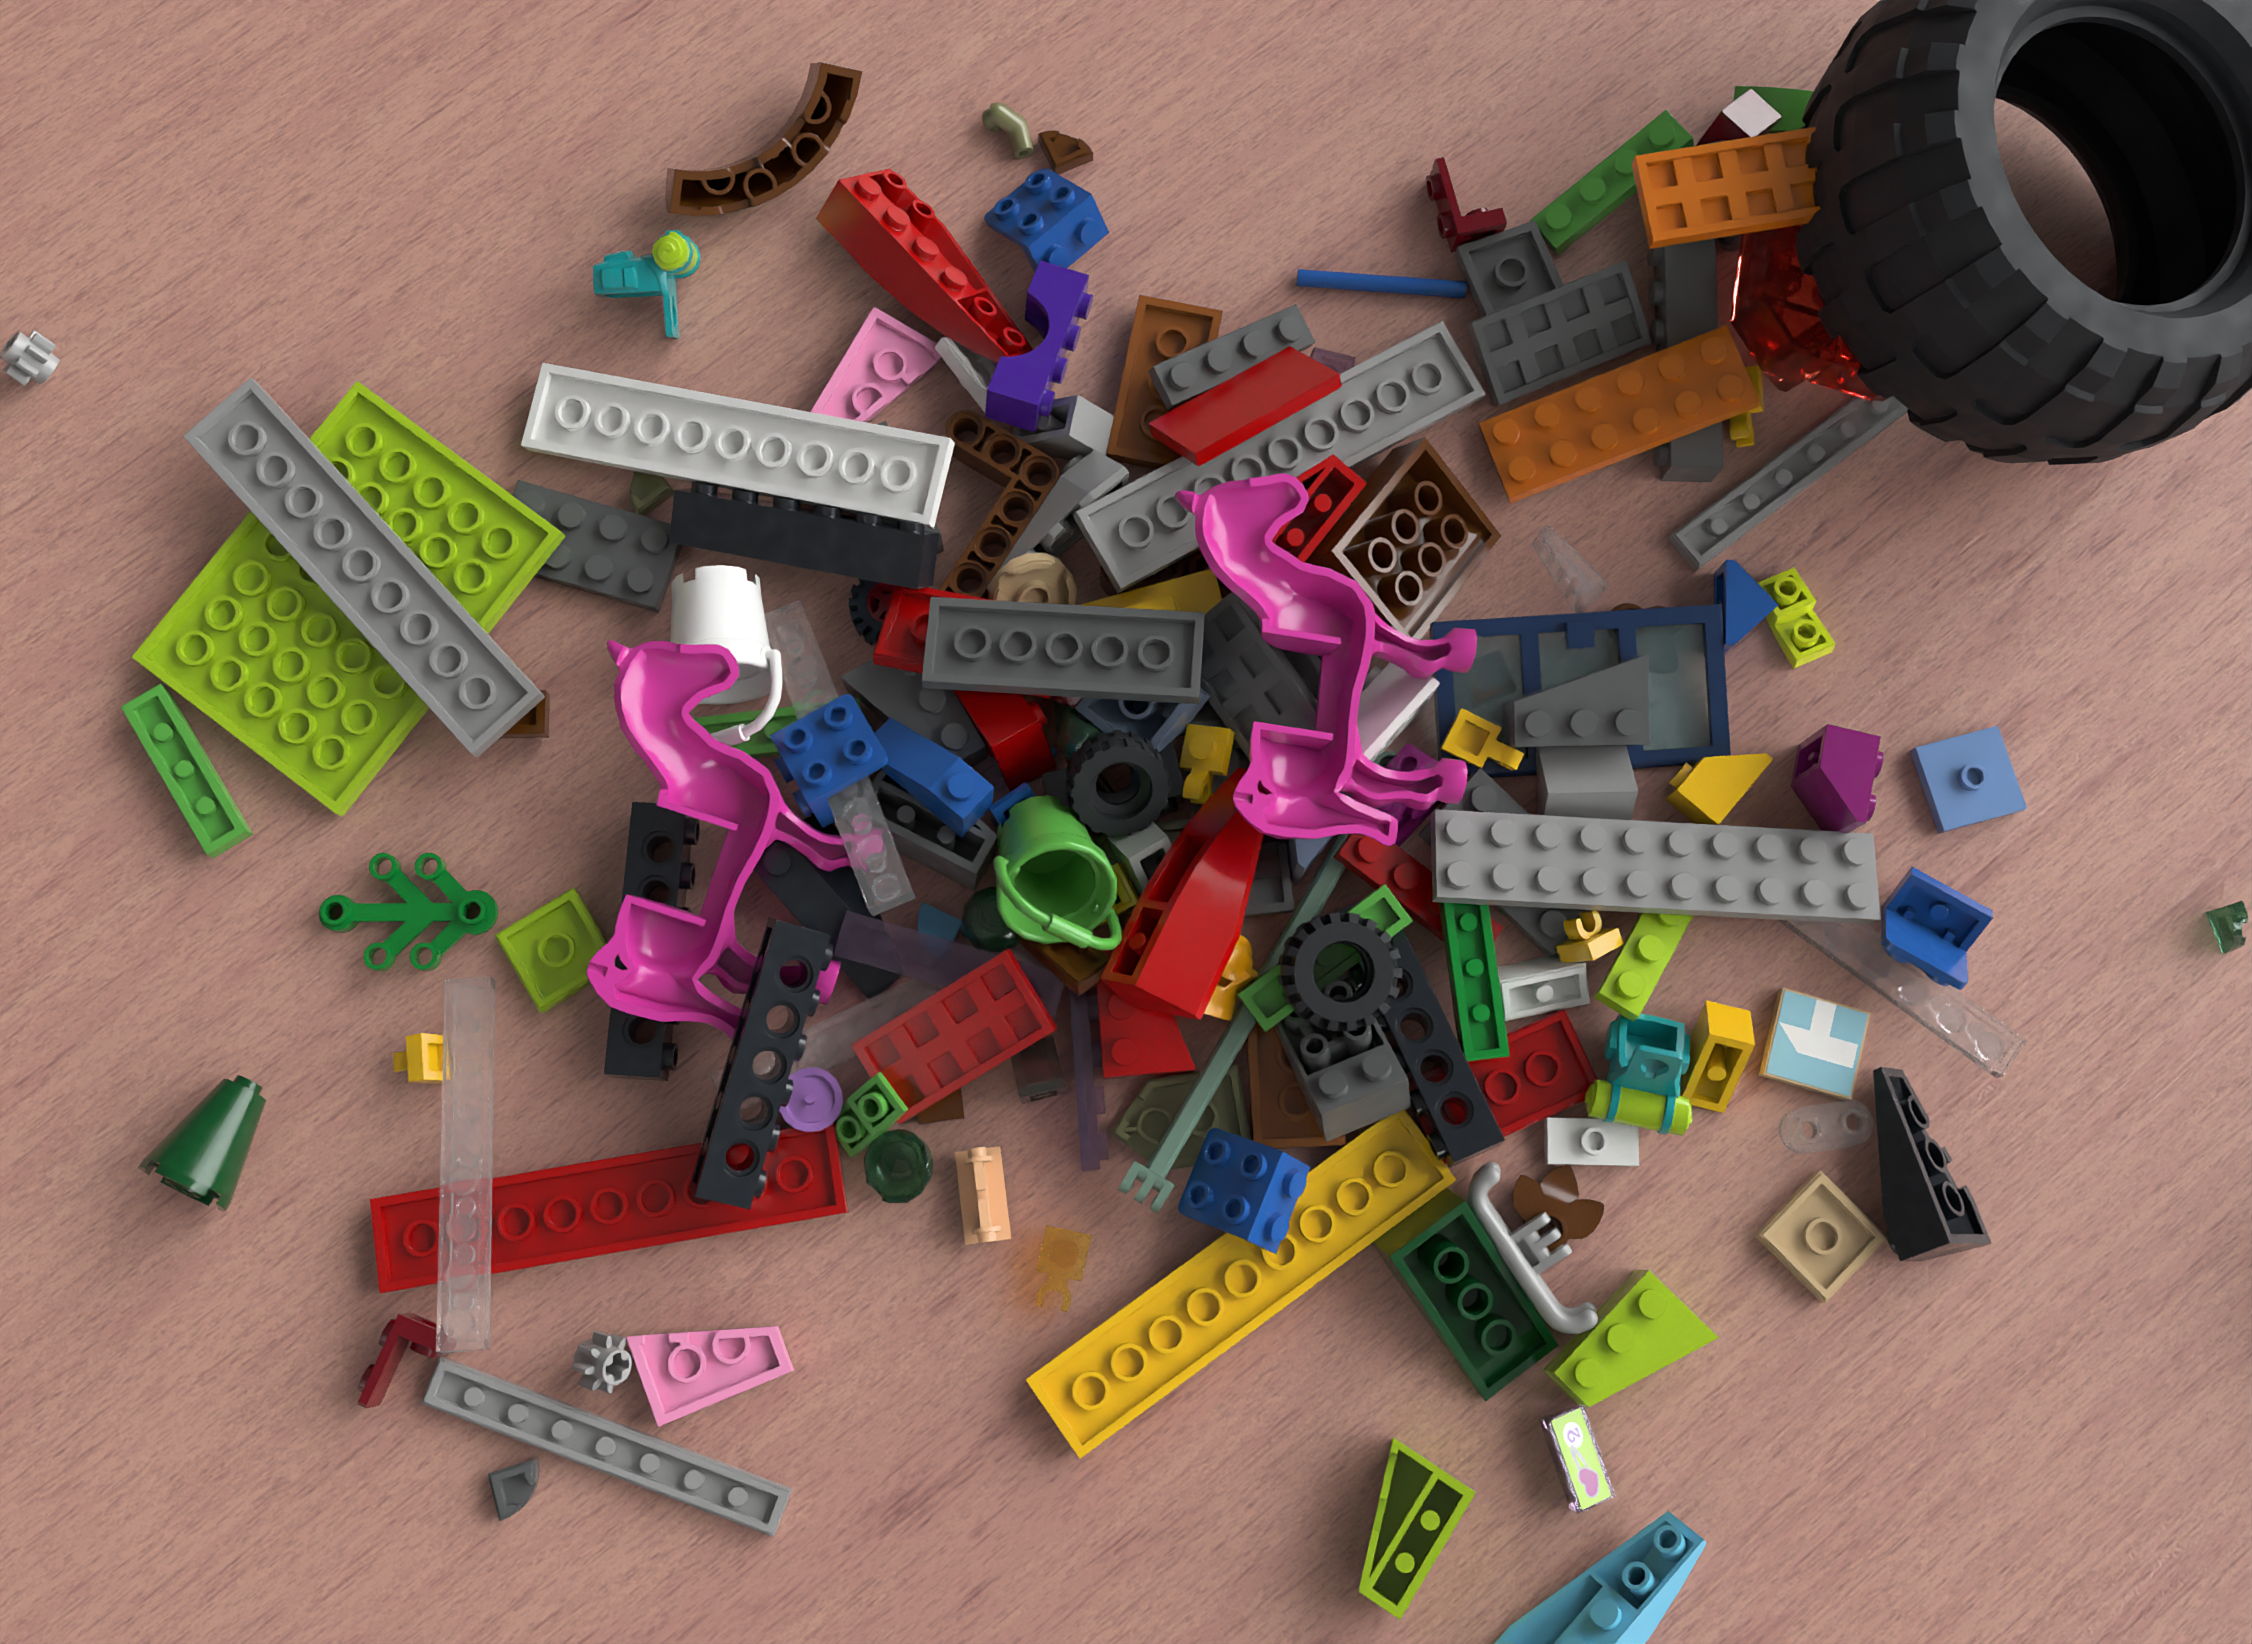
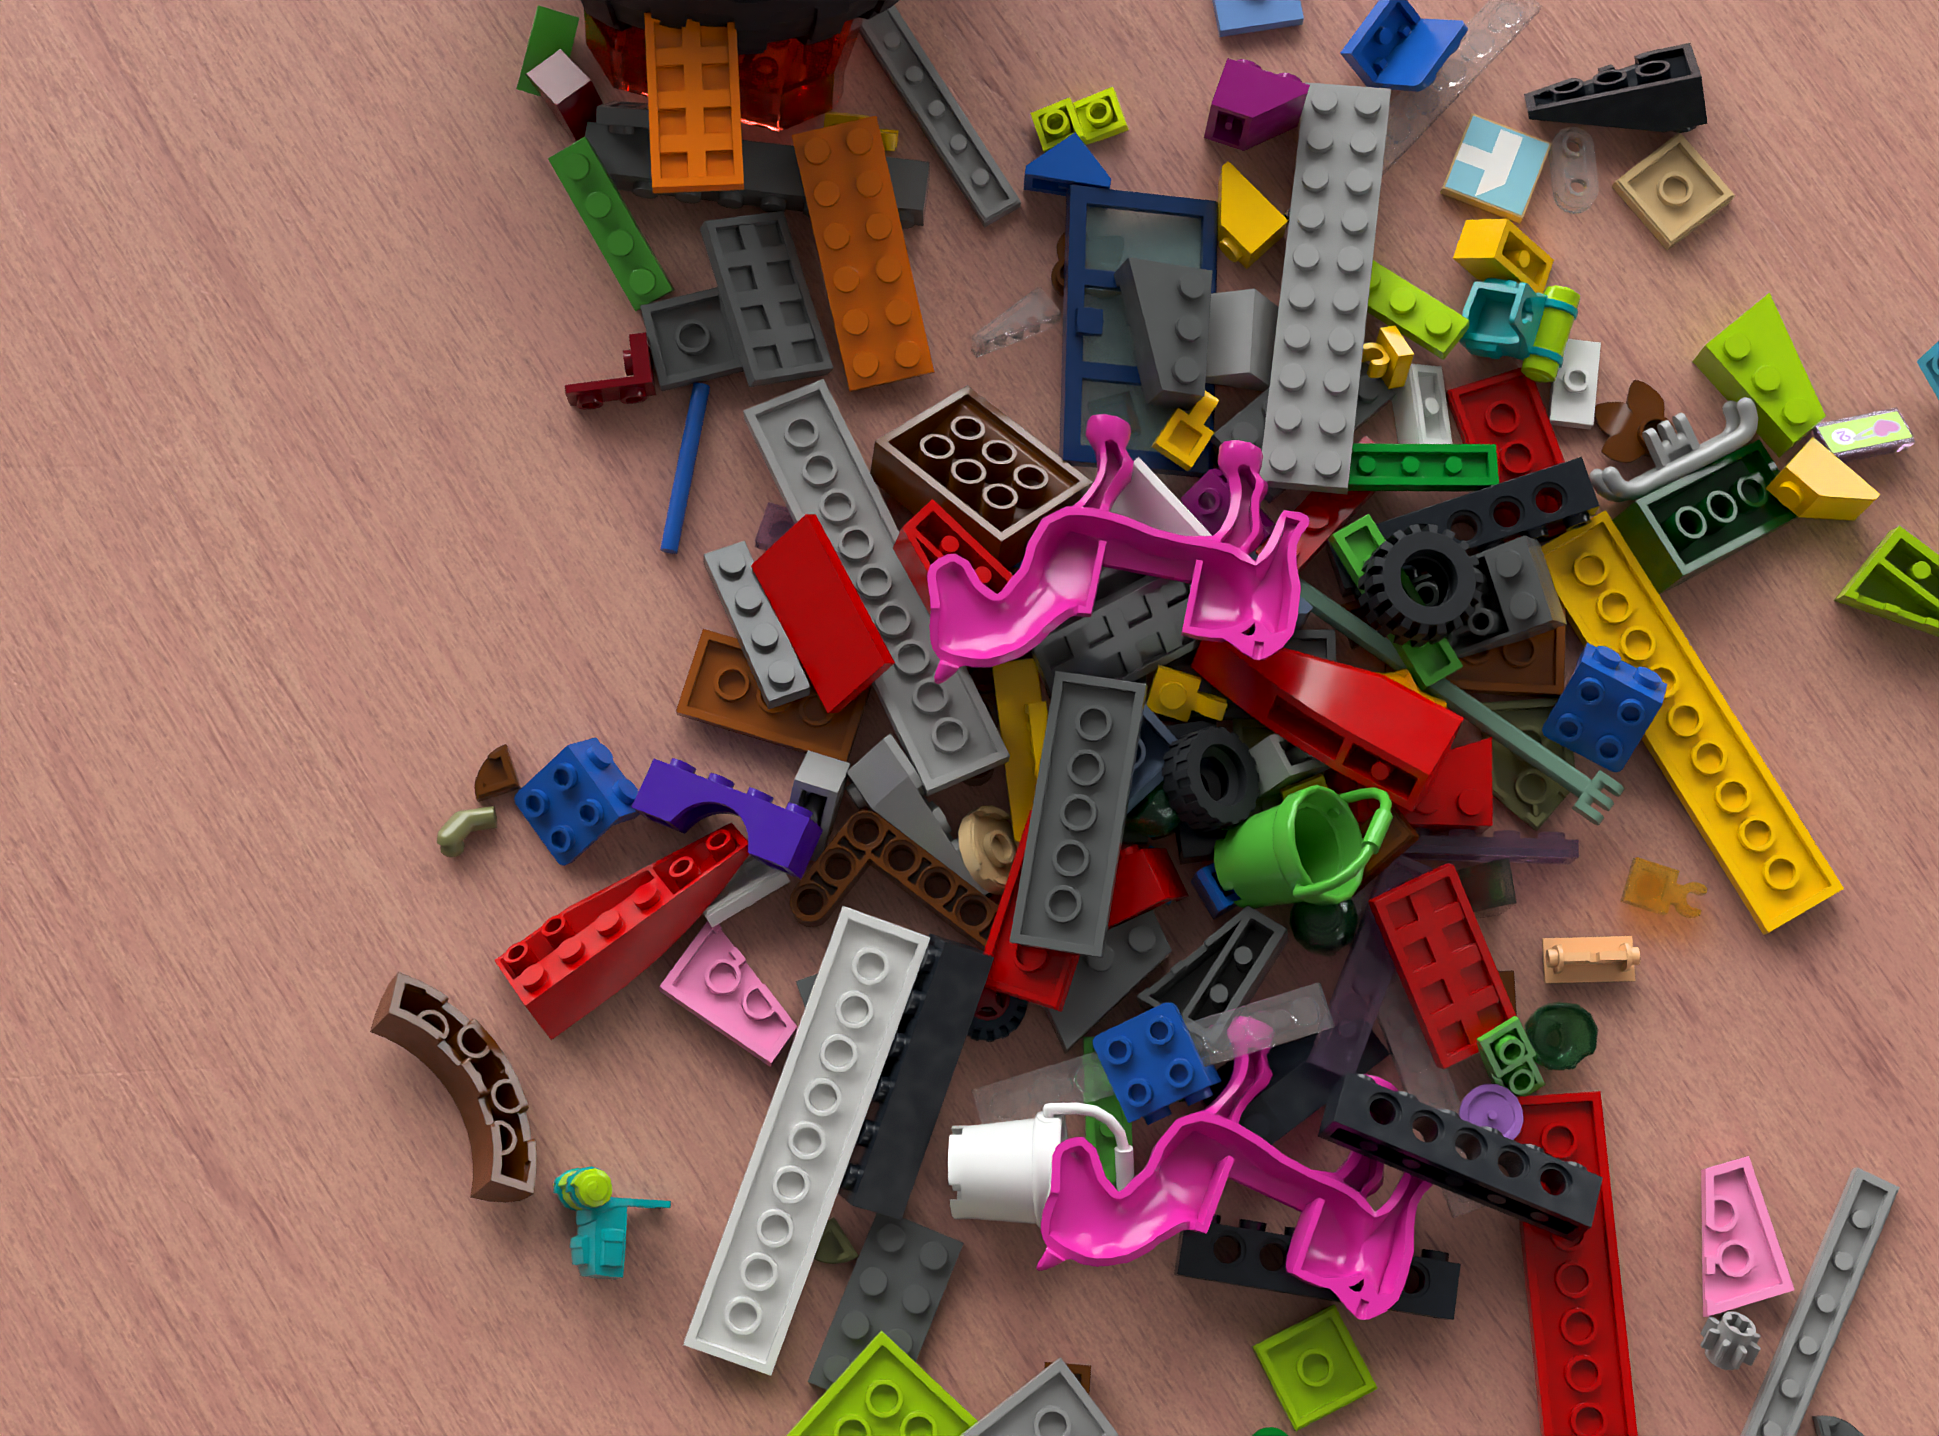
camera: 80 degrees left, 0 degrees up
blue slope [875,717,994,838] -> none
dark azure tile [918,902,964,964] -> none
none -> yellow slope [1765,437,1880,521]

